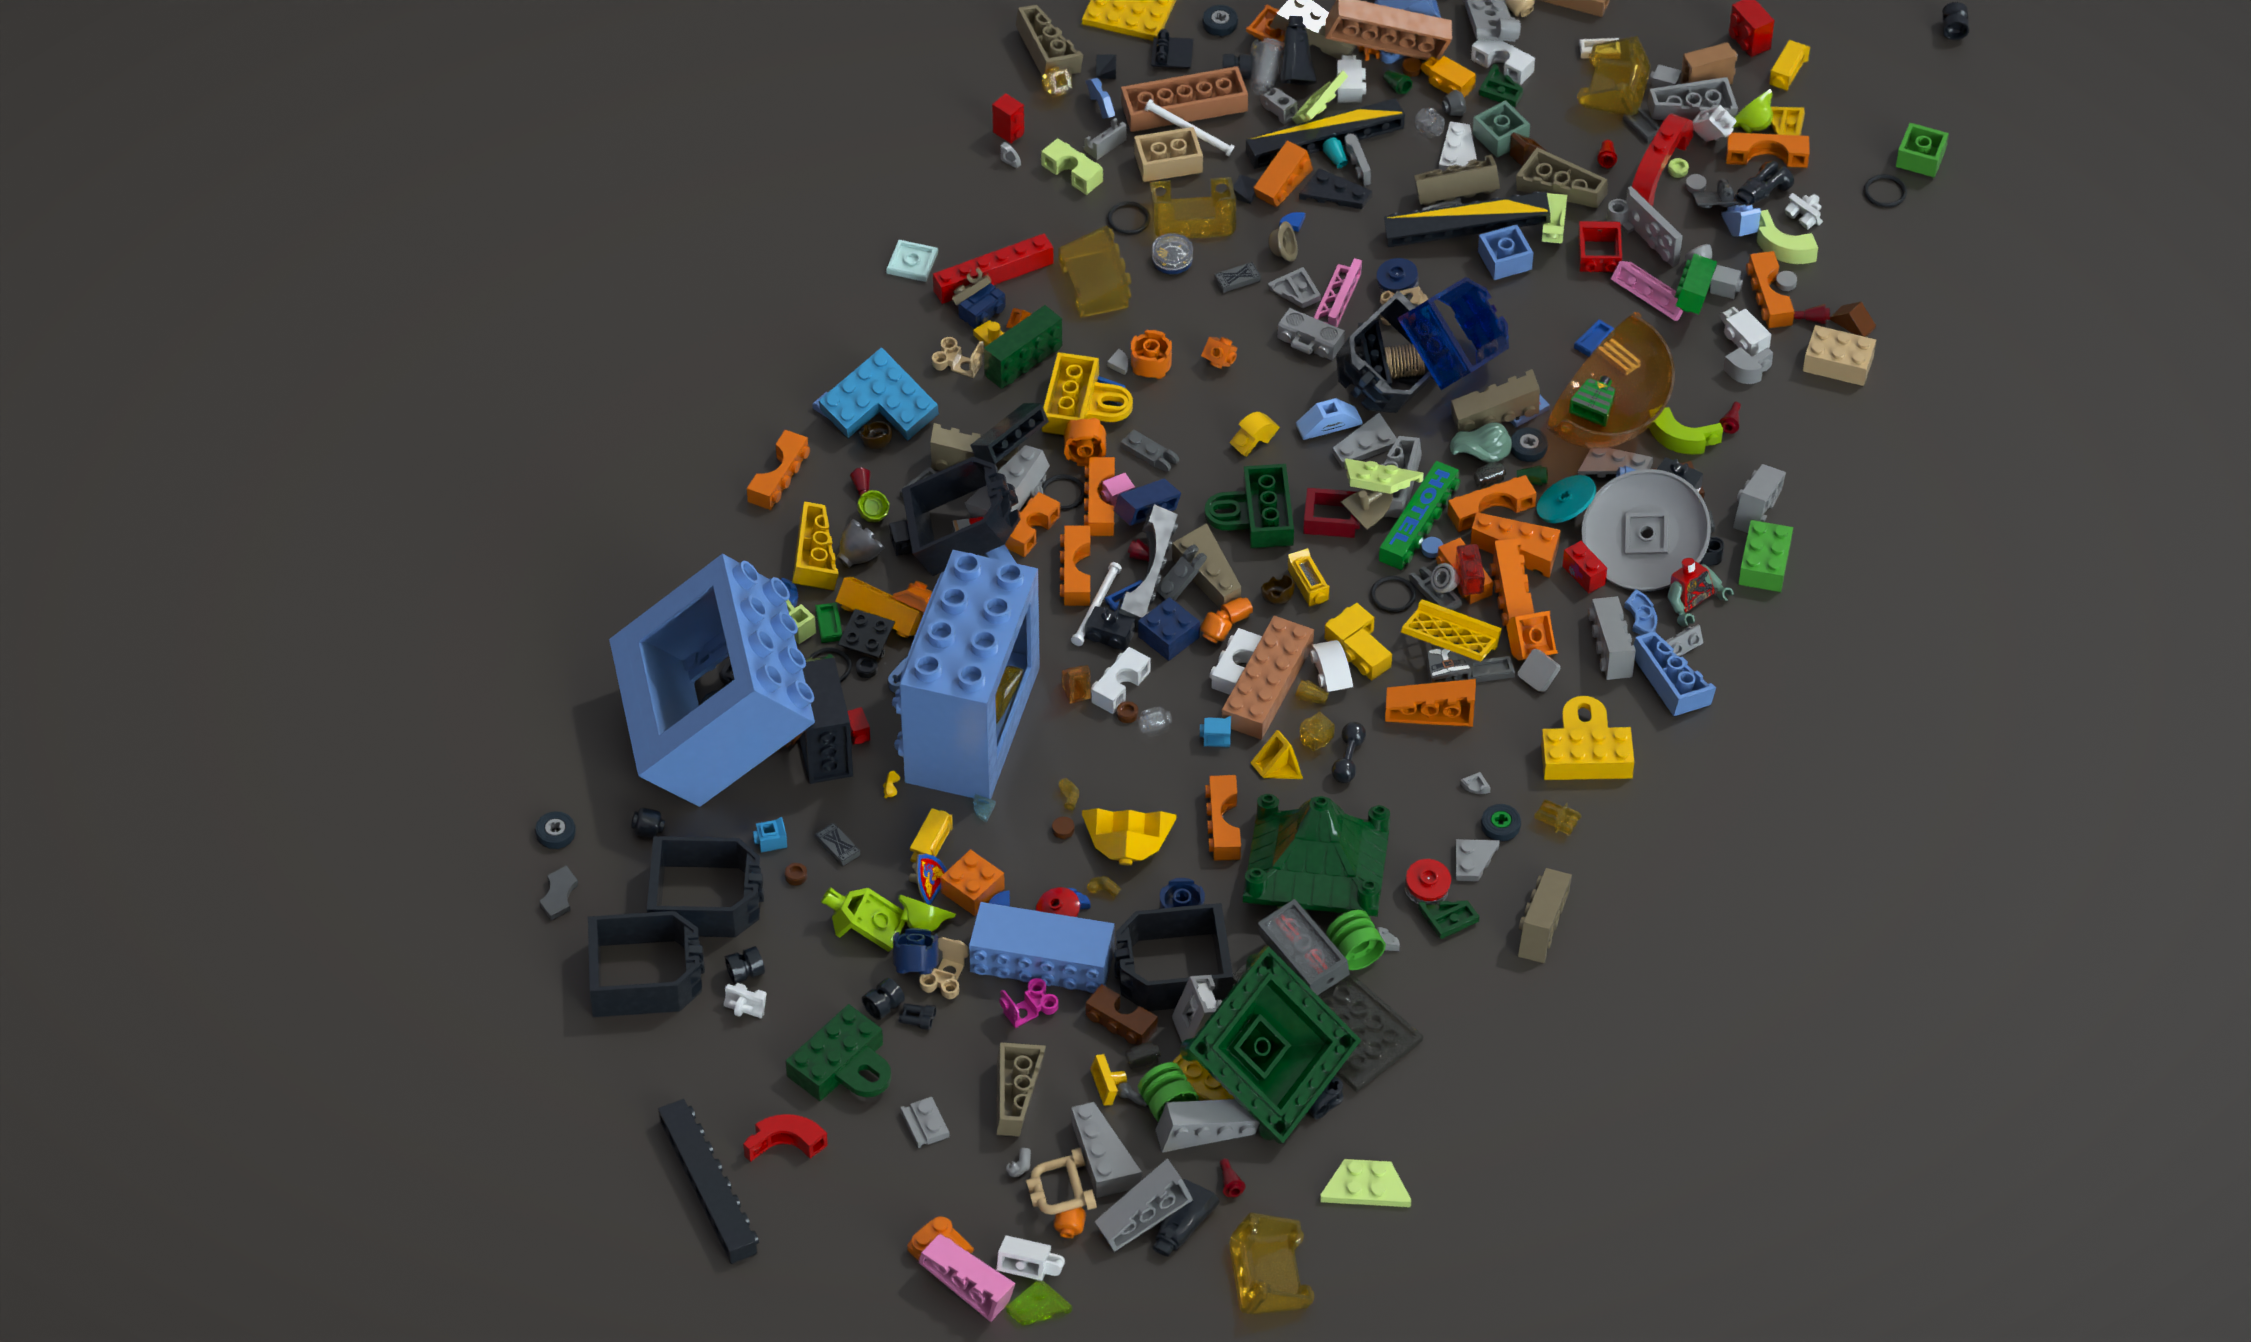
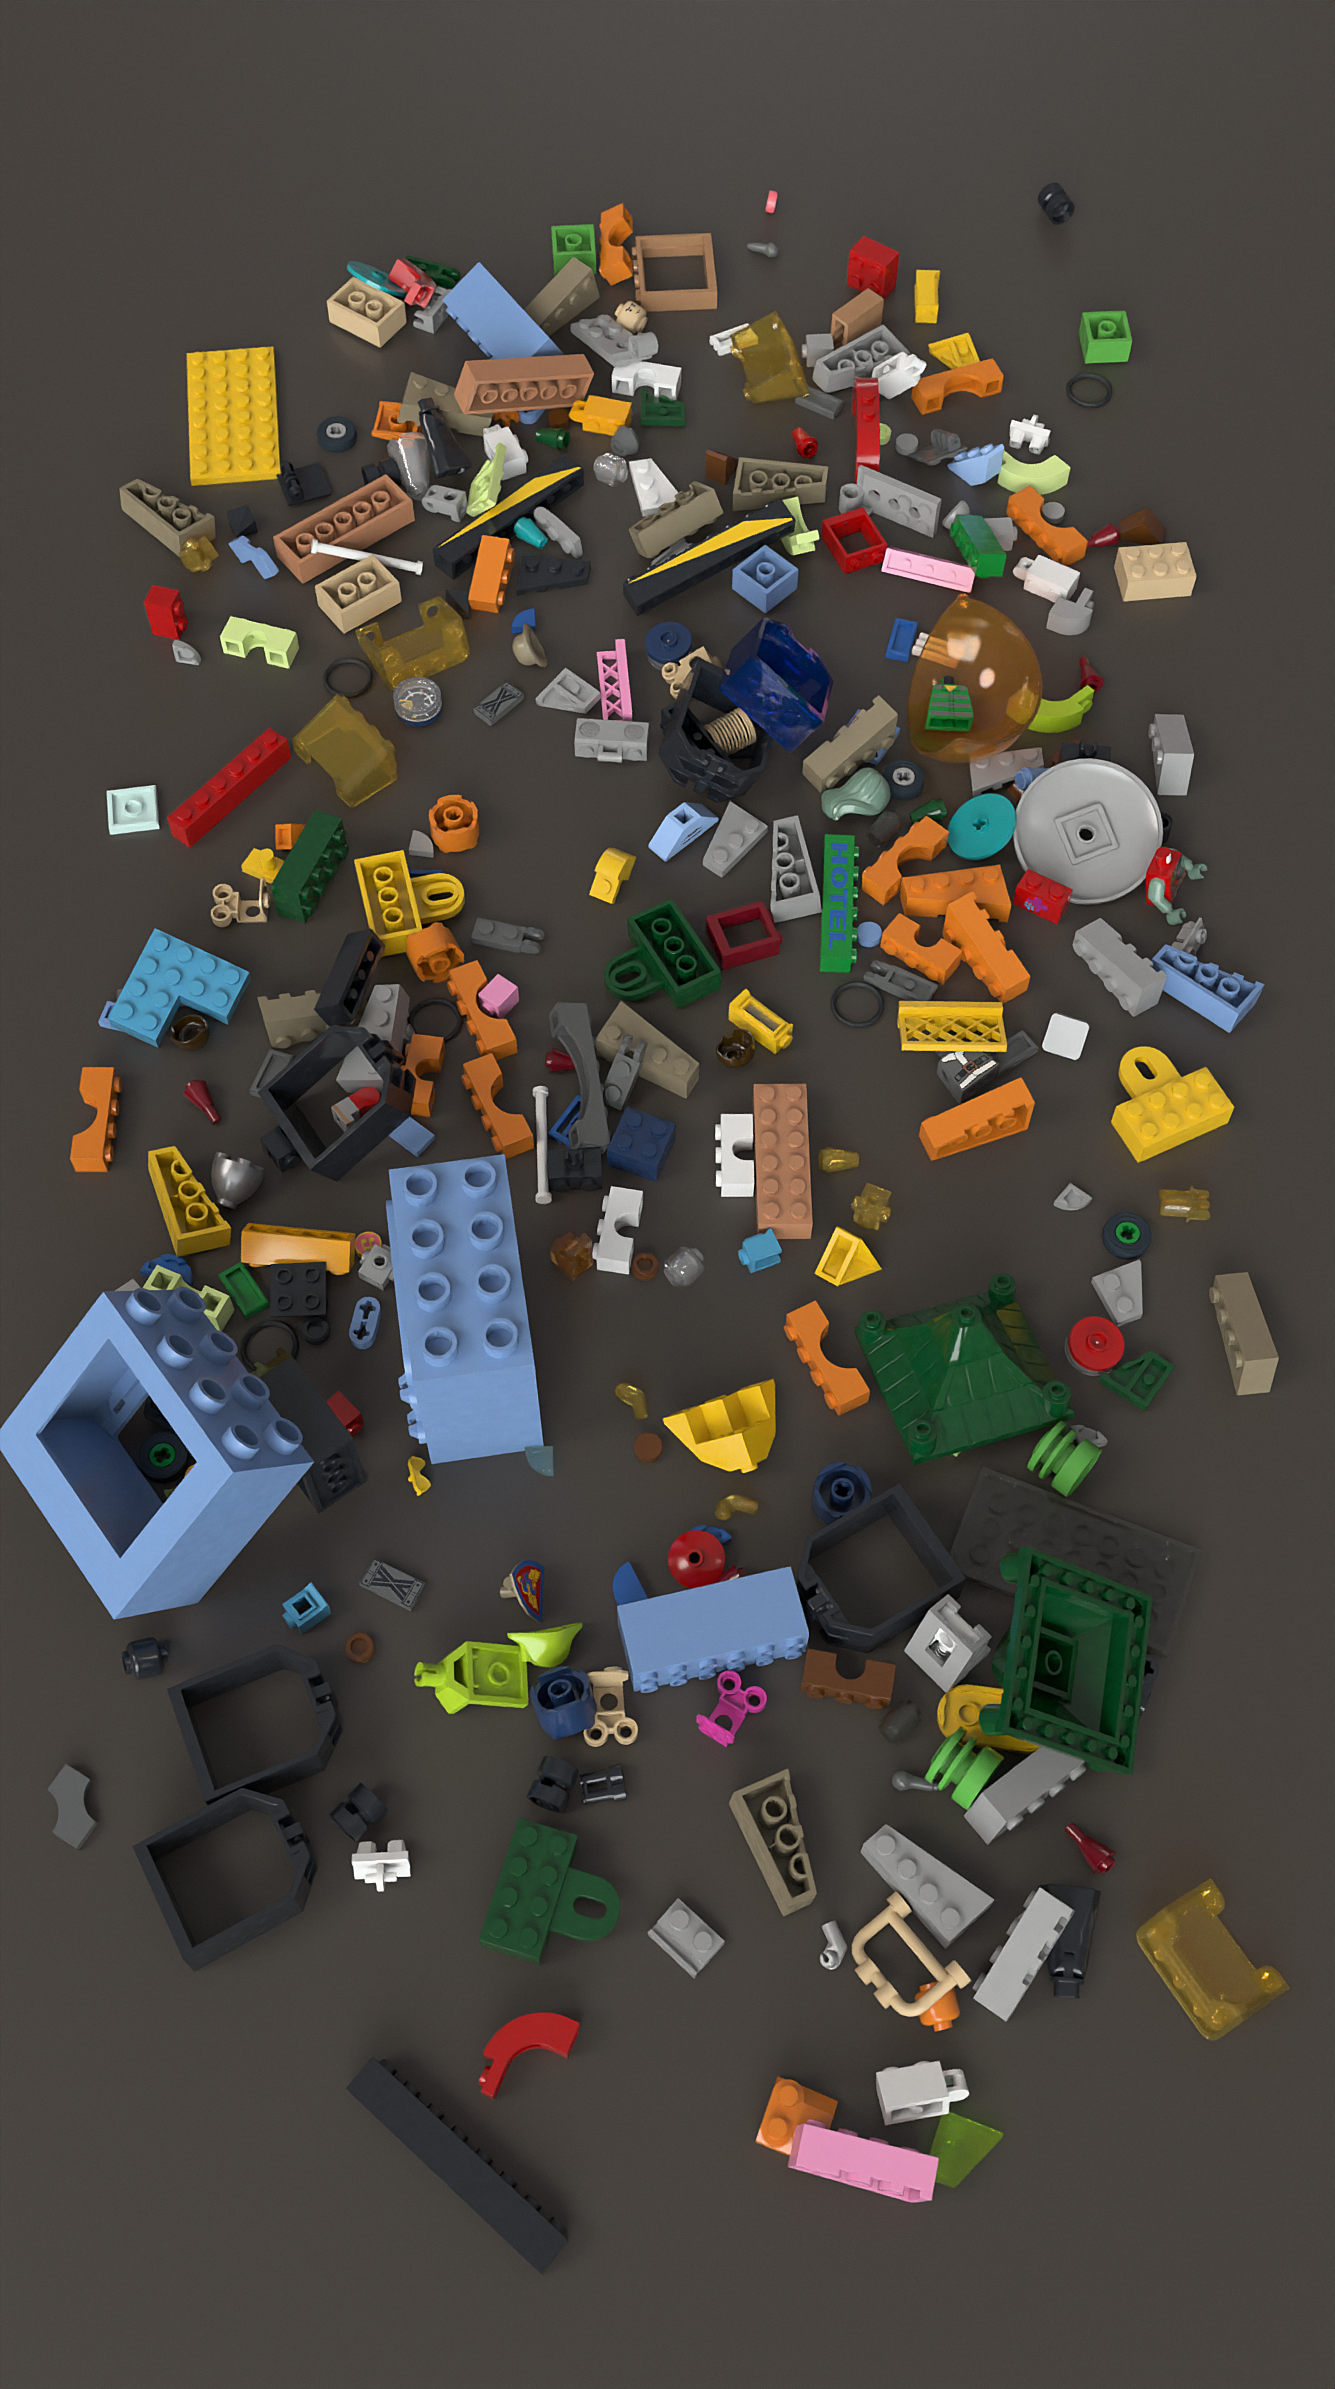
camera: 25 degrees left, 10 degrees up
black bush [535,811,576,849] -> none
lime hair [857,490,890,523] -> none
orange slope [892,581,932,612] -> none
yellow window [910,808,953,863] -> none
orange brick [941,849,1005,916] -> none
dark tan plate [952,267,992,305] -> none
dark blue brick [959,283,1006,328] -> none
light grey hinge [1083,118,1126,160] -> none
yellow tile [1090,1054,1127,1106] -> none
dark blue brick [1114,478,1181,526] -> none
orange head [1200,610,1232,644] -> none
orange brick [1201,337,1238,369] -> none
orange brick [1221,597,1253,624] -> none
brick [1258,899,1350,996] -> none
white brick [1310,640,1353,692] -> none
yellowish green wing [1320,1159,1411,1207] -> none
yellow brick [1324,603,1375,648] -> none
black piece [1331,722,1366,783] -> none
dark tan shield [1341,489,1393,530] -> none
yellow brick [1343,628,1392,680] -> none
yellowish green wing [1344,458,1424,494] -> none
light grey brick [1431,563,1460,593] -> none
clear red brick [1455,544,1485,595] -> none
sand green brick [1472,100,1530,158] -> none
orange slope [1507,611,1558,660] -> none
medium blue tile [1624,589,1657,635] -> none
lime hat [1733,89,1773,133] -> none
black piece [1734,161,1794,205] -> none
bright green brick [1738,520,1793,592] -> none

